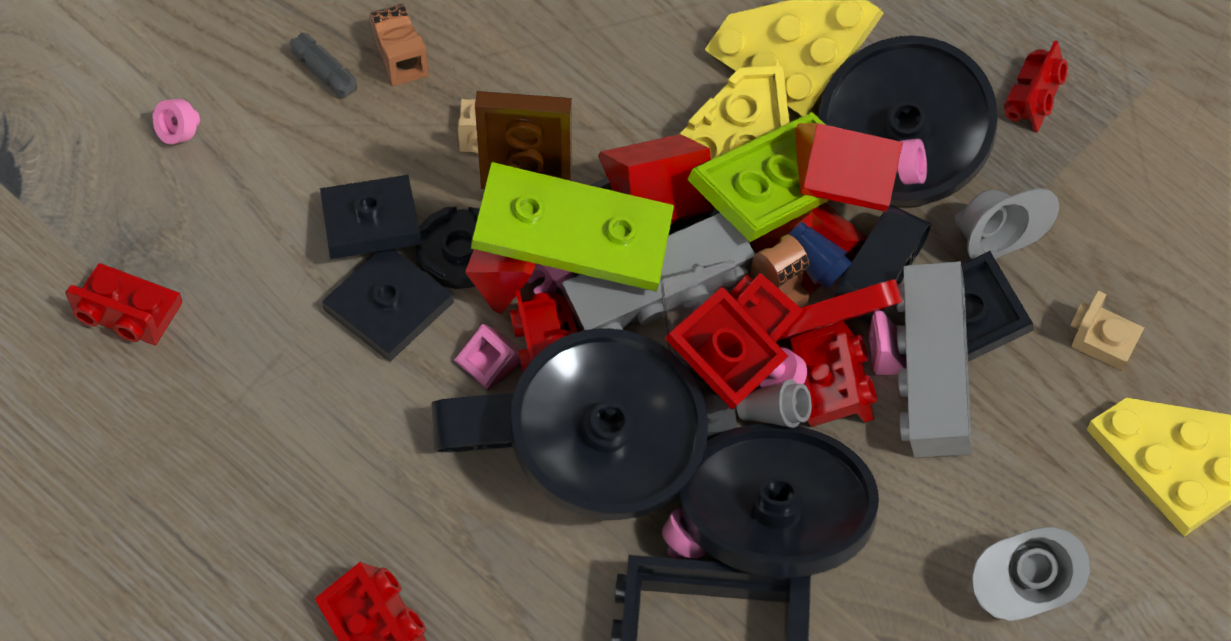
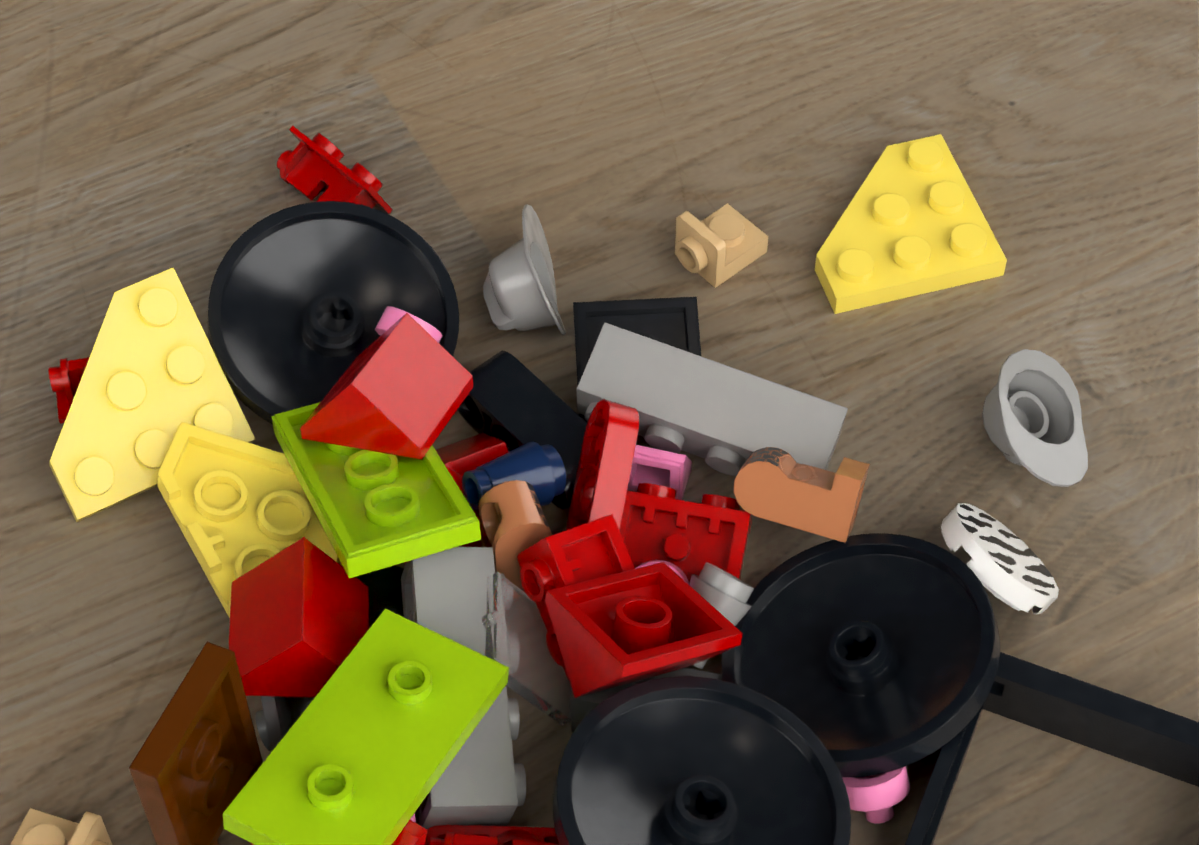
camera: 70 degrees left, 5 degrees down
none -> nougat leg [734,447,870,543]
none -> white tile [941,503,1059,615]

